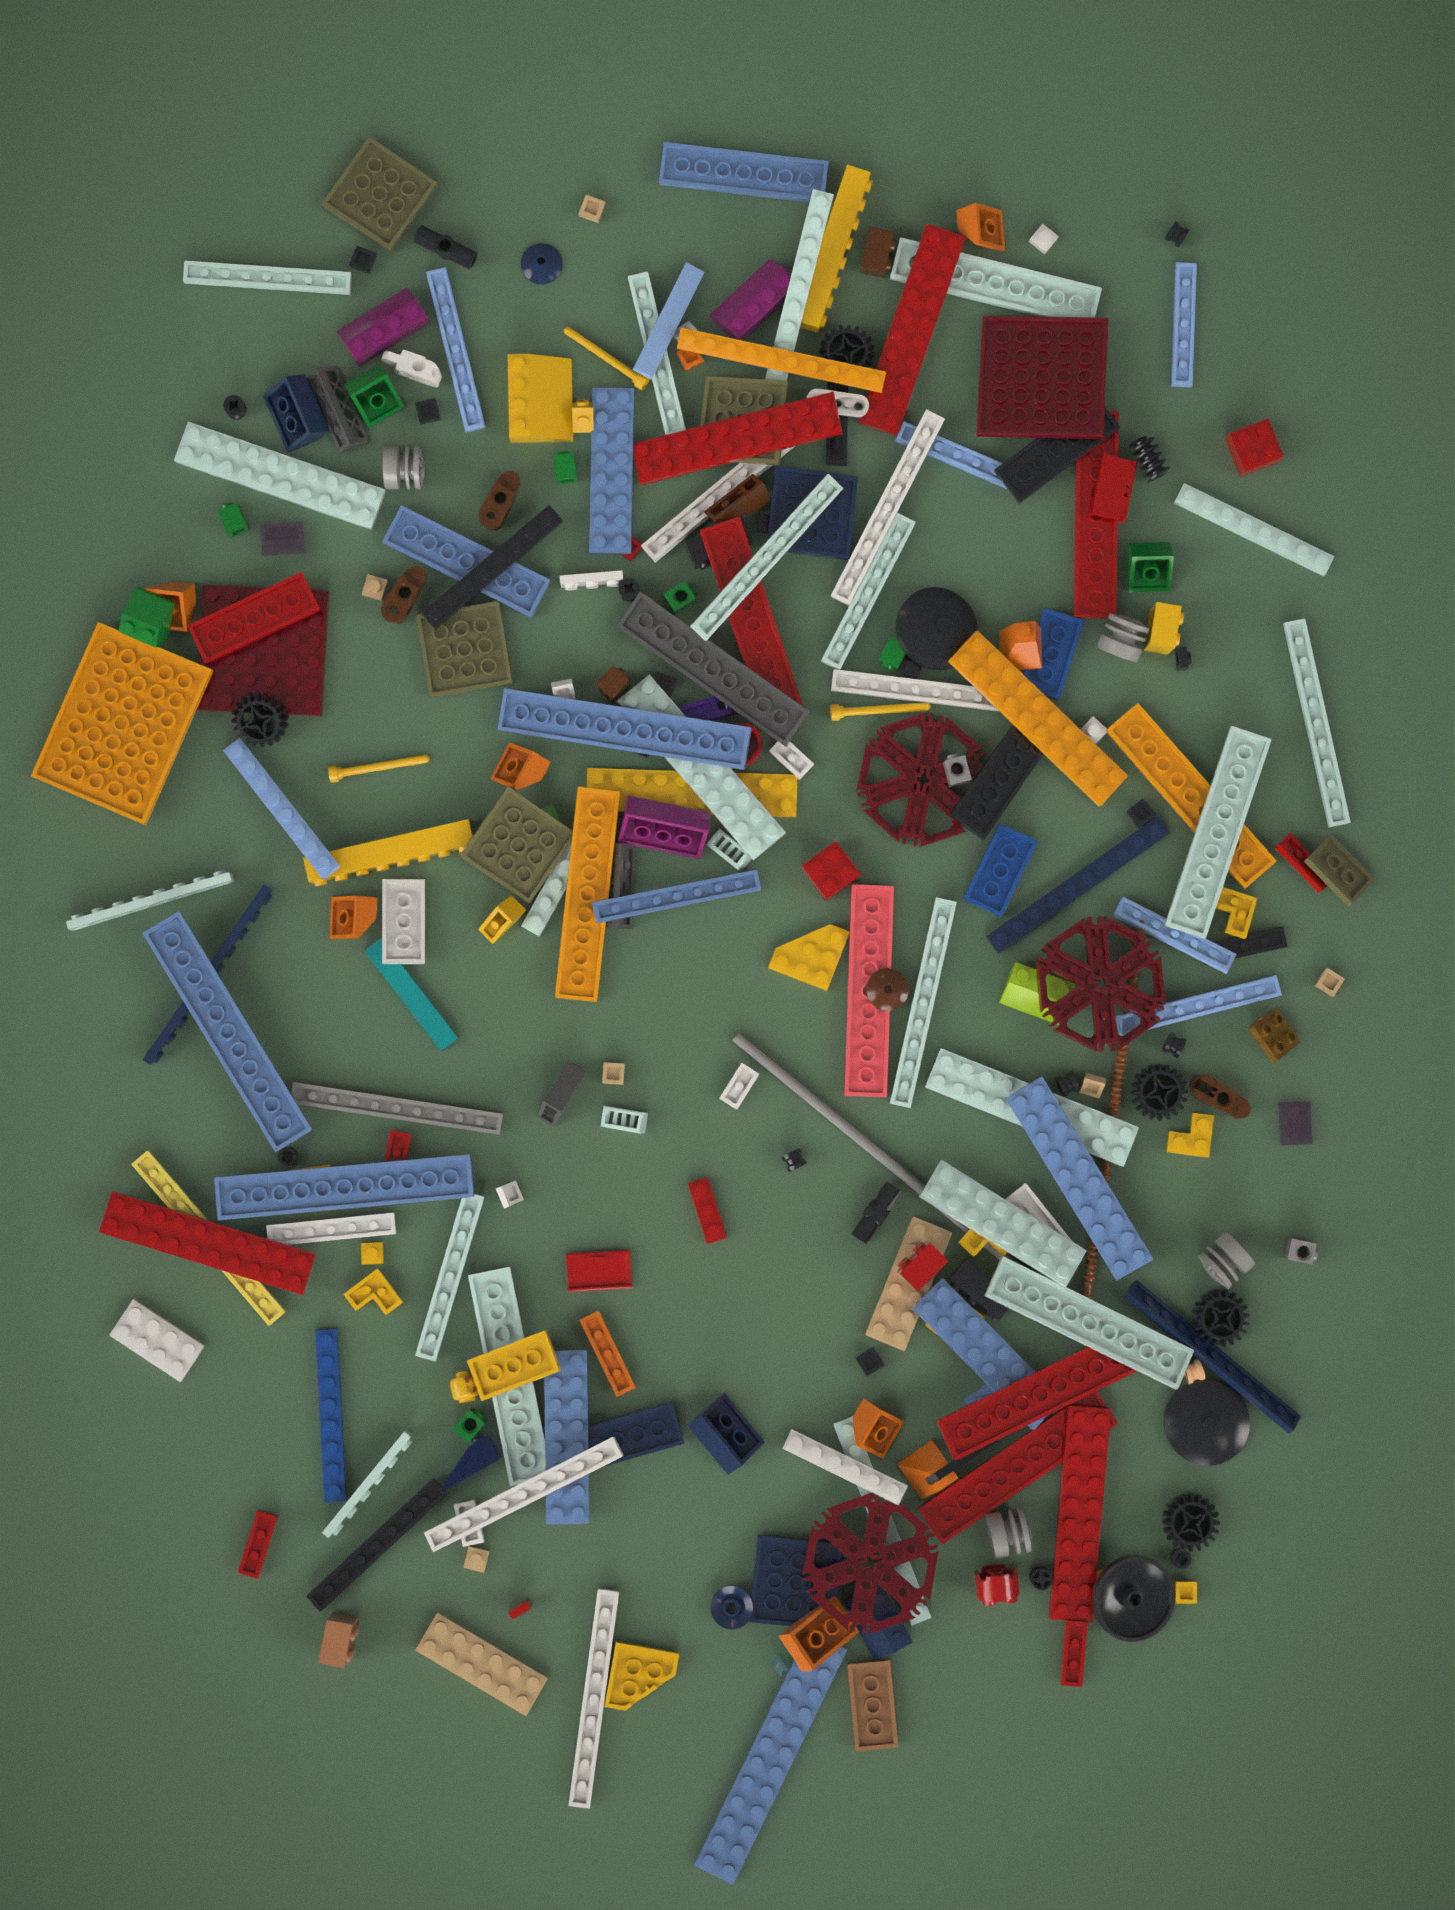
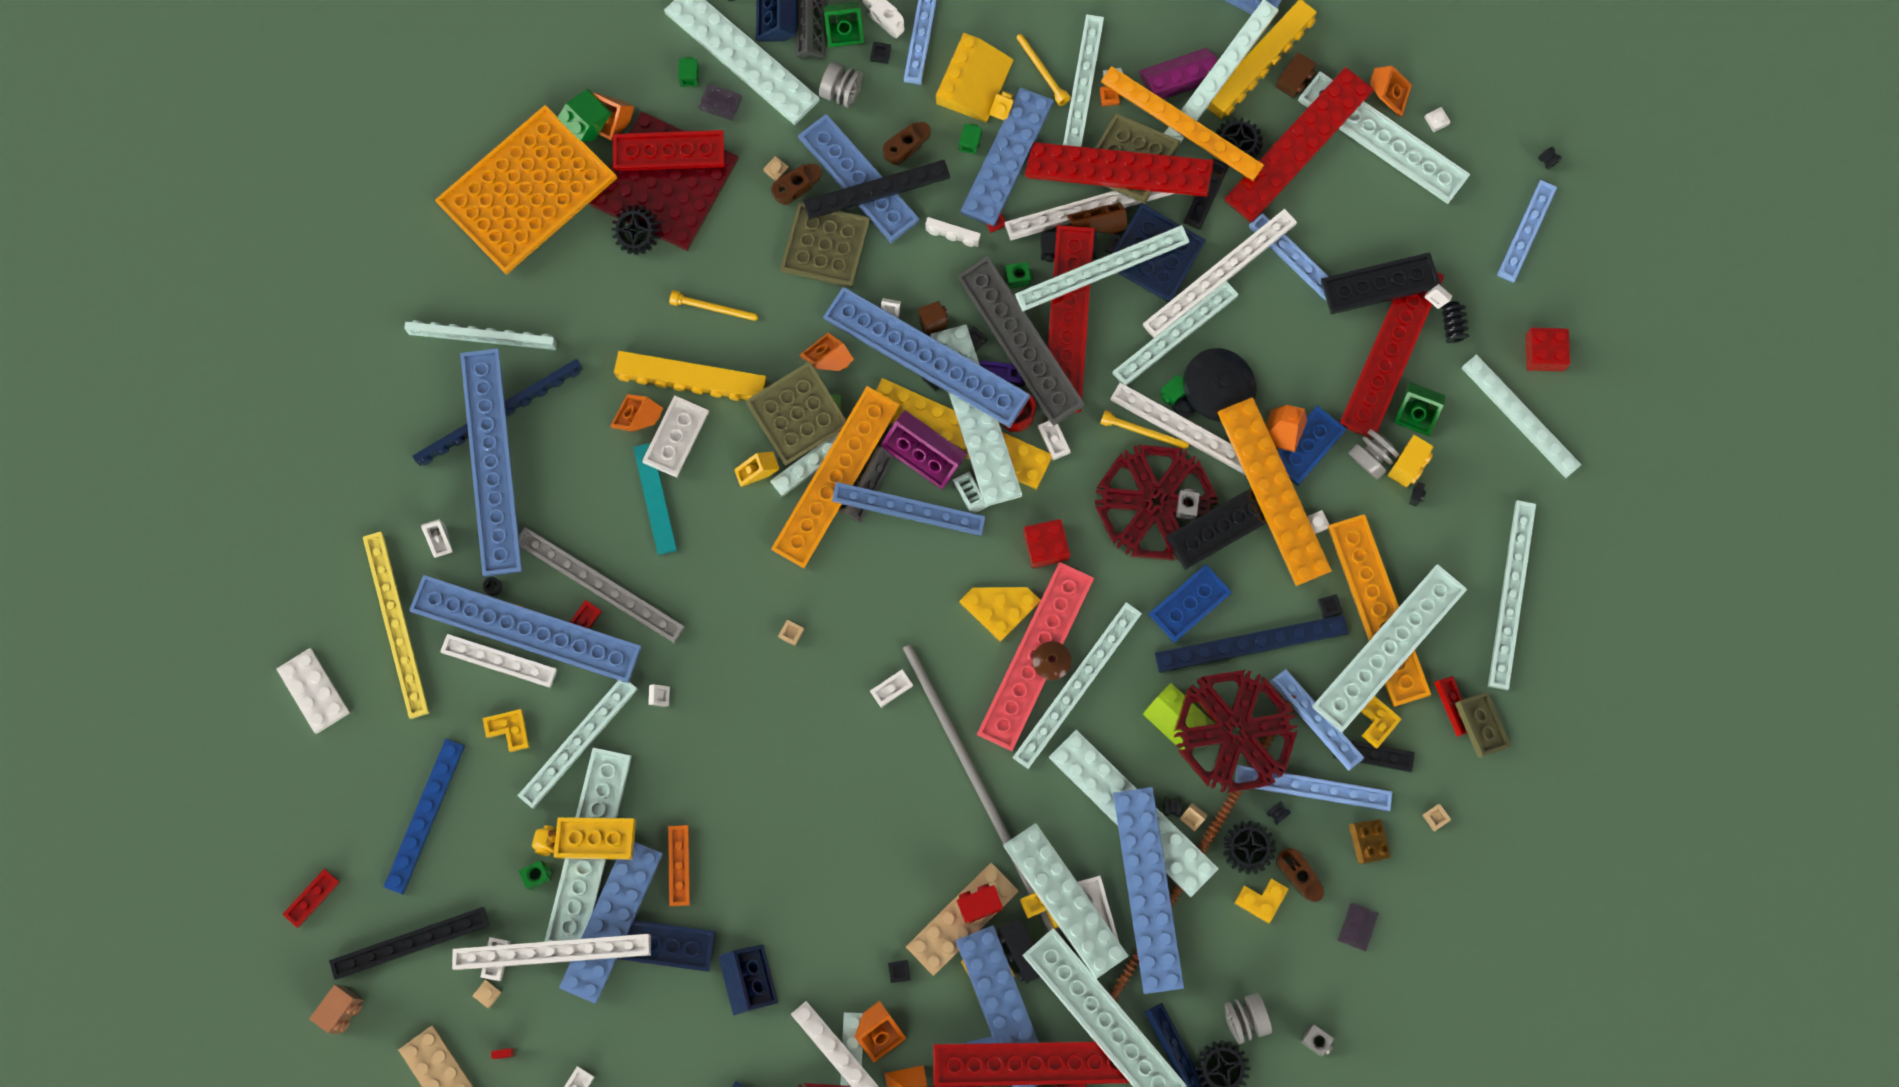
camera: 30 degrees right, 10 degrees down
red plate [99,1191,317,1295] -> none
light blue plate [223,738,340,880] -> none
light aqua plate [322,1429,413,1538] -> none
yellow plate [361,1242,384,1265] -> none
clear blue slope [442,1434,502,1491] -> none
dark grey slope [537,1061,586,1127] -> none
red door [566,1250,633,1292] -> none
light aqua slope [600,1105,648,1134] -> none
black wheel [619,578,640,602] -> none
light blue tile [633,262,704,379] -> none
red plate [688,1177,727,1244] -> none
black wheel [781,1148,807,1172] -> none
white plate [807,389,869,417] -> none
black piece [851,1181,902,1244] -> none
dark red plate [976,316,1109,439] -> none
red door [1090,453,1137,524] -> none
none -> white slope [421,519,453,558]
none -> white plate [1425,284,1452,309]

